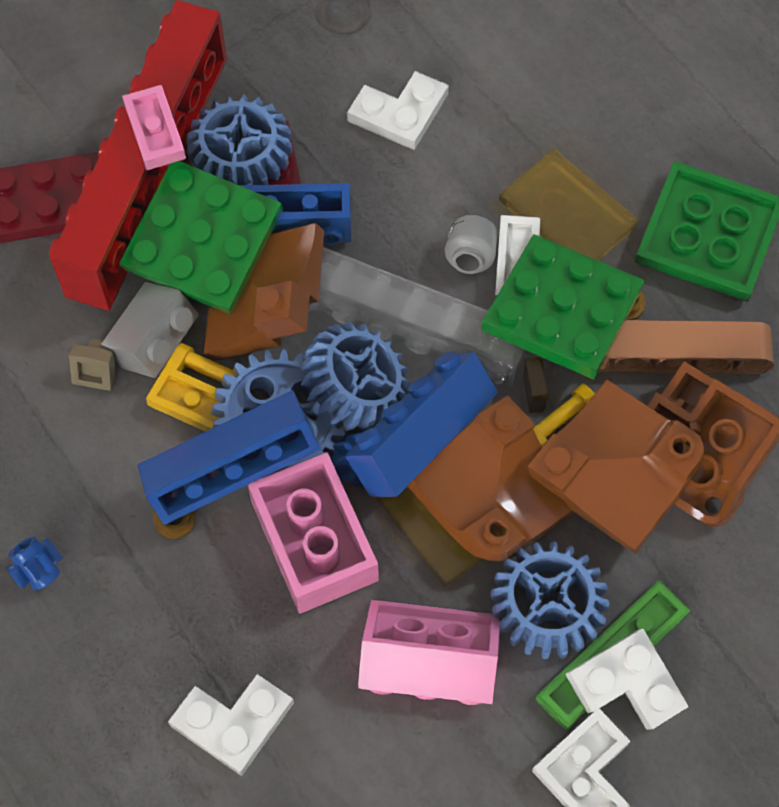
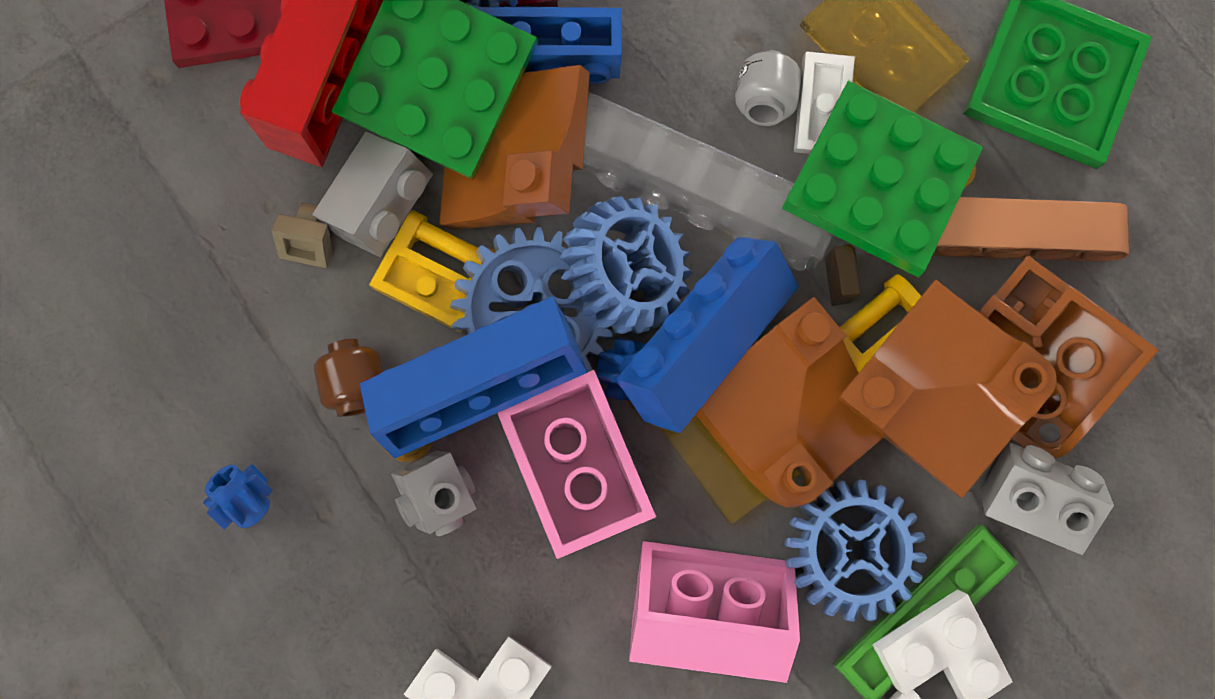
camera: 10 degrees left, 15 degrees up
none -> reddish brown head [314,339,383,417]
none -> light grey brick [391,450,476,536]
none -> light grey brick [980,442,1114,555]

